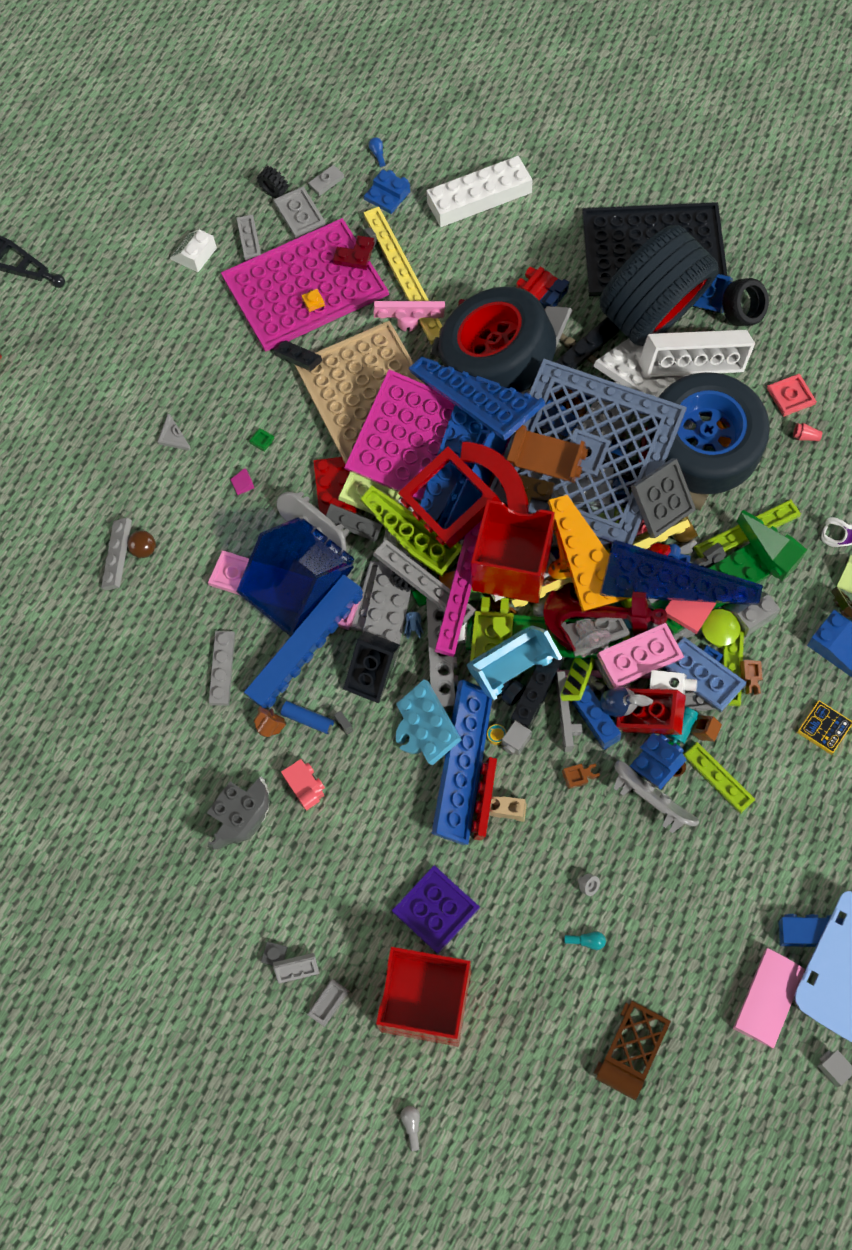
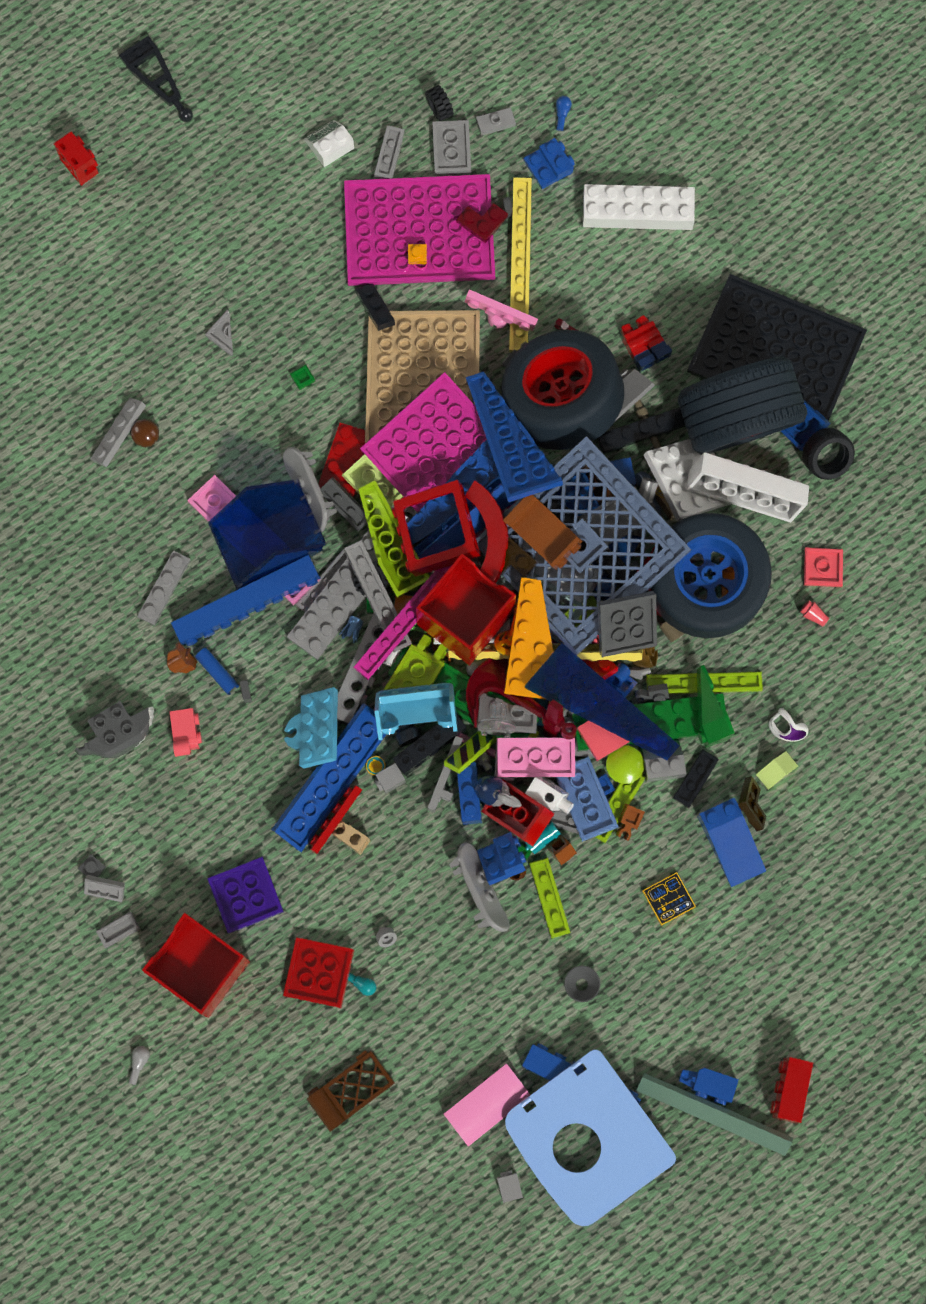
camera: 20 degrees right, 10 degrees up
dark pink slope [231,468,254,495] -> none
black slope [343,631,400,704] -> none
lime piece [493,617,511,642] -> none
dark orange plate [562,763,600,789] -> none
none -> red plate [283,937,354,1008]
none -> dark grey piece [564,966,600,1002]
none -> black tile [672,749,719,809]

